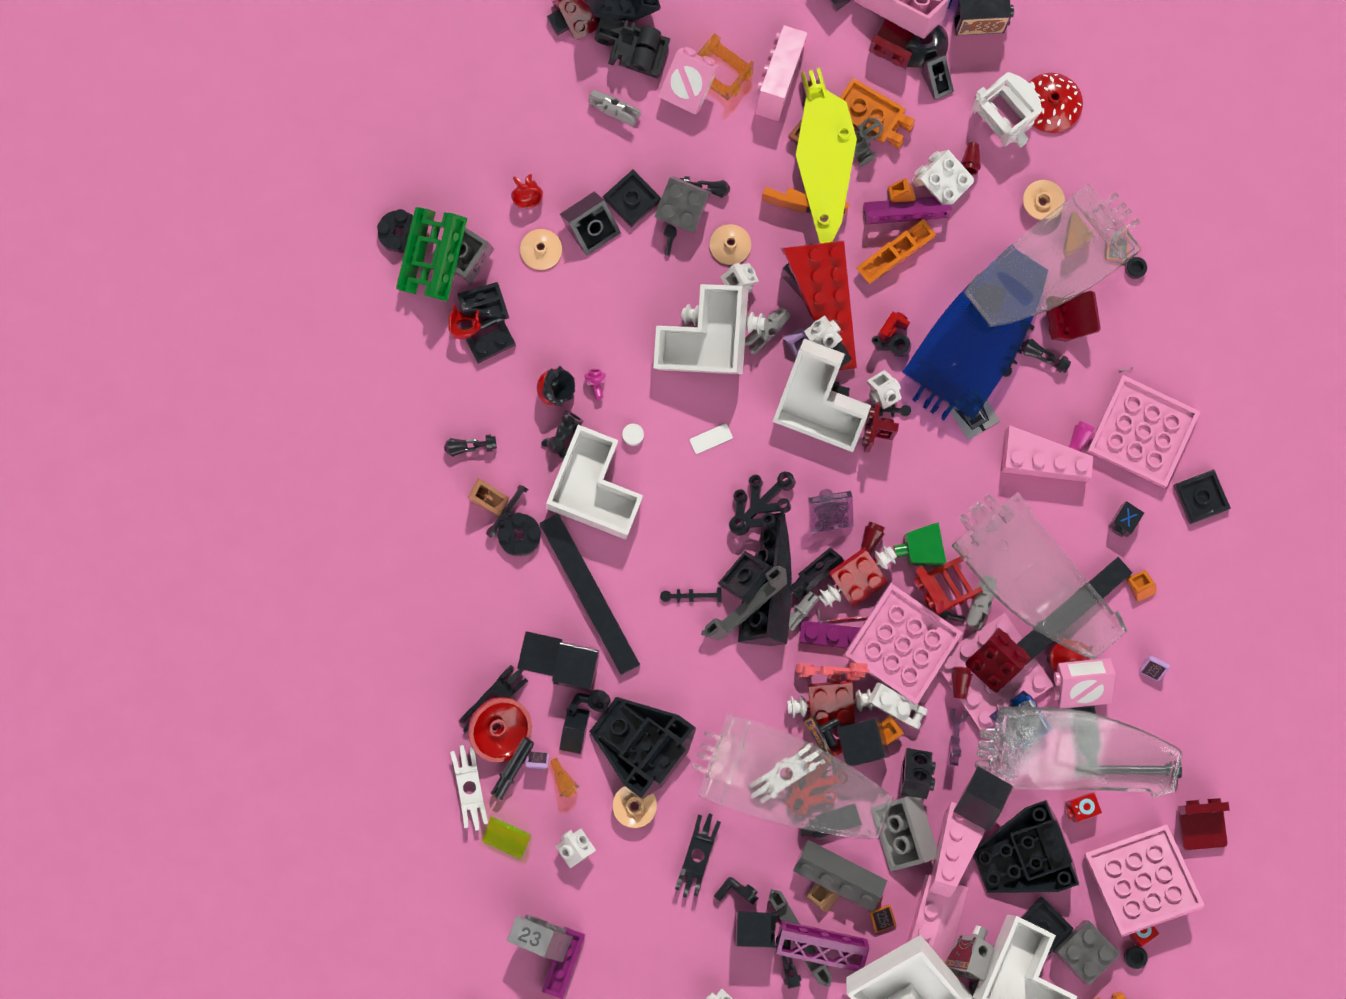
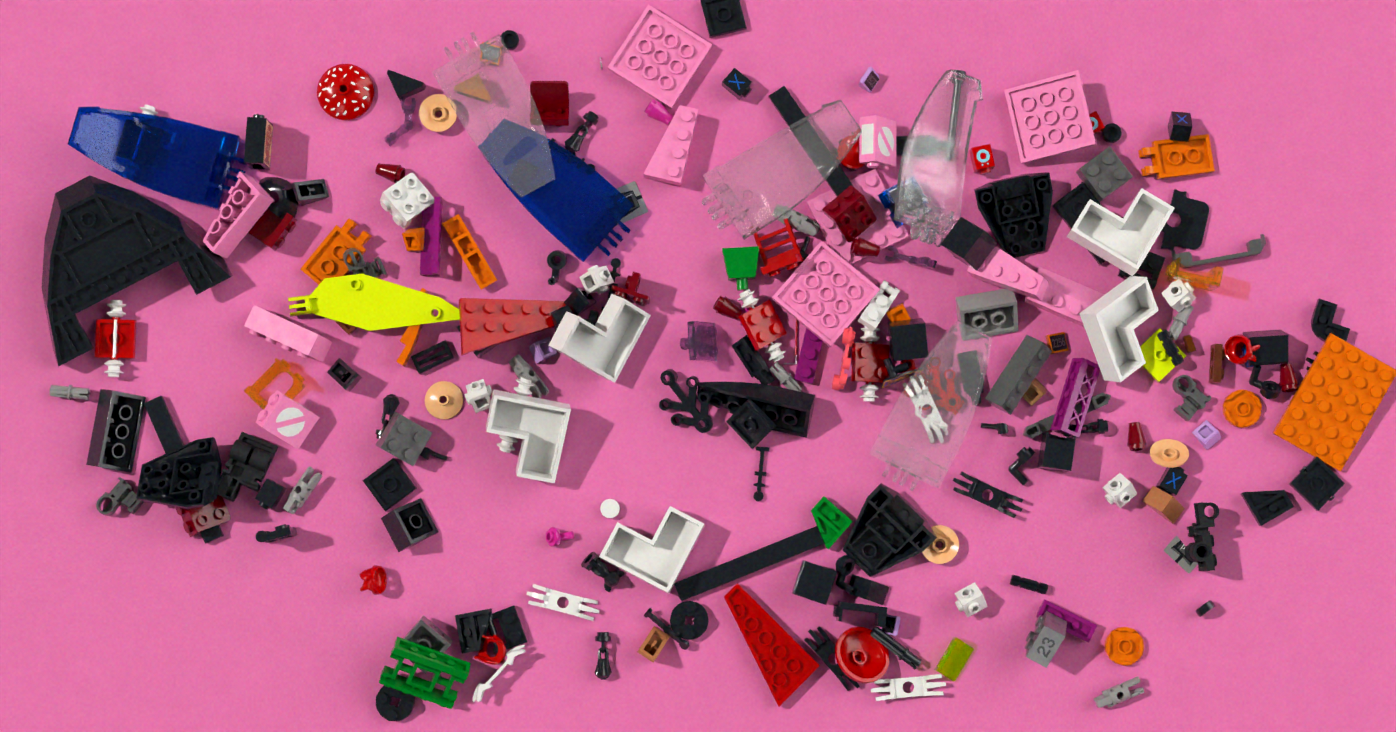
camera: 80 degrees left, 5 degrees up
black sticker [517,631,562,676] -> none
light nougat dish [520,229,562,270] -> none
black hair [537,366,576,406] -> none
clear yellow cone [550,758,579,798] -> none
white sticker [690,423,733,454] -> none
dark grey piece [701,566,787,640] -> none
white brick [804,315,842,348] -> none
red bracket [877,311,910,341] -> none
black brick [901,748,936,799] -> none
light grey torso [945,925,993,980] -> none
white animal [971,72,1042,148] -> none
orange slope [1126,570,1157,602] -> none
dark red bracket [1178,798,1230,850] -> none
none -> black brick [255,479,286,510]
none -> black plate [256,524,298,543]
none -> black slope [327,358,362,392]
none -> clear purple piece [384,98,416,147]
none -> black slope [387,70,426,101]
none -> black tile [411,340,454,374]
none -> white piece [473,645,526,702]
none -> white piece [526,584,600,621]
none -> black slope [564,287,596,316]
none -> red wing [724,583,820,707]
none -> green wing [811,496,853,549]
none -> black panel [833,601,887,627]
none -> black hand [981,423,1008,434]
none -> black axle [1010,575,1048,594]

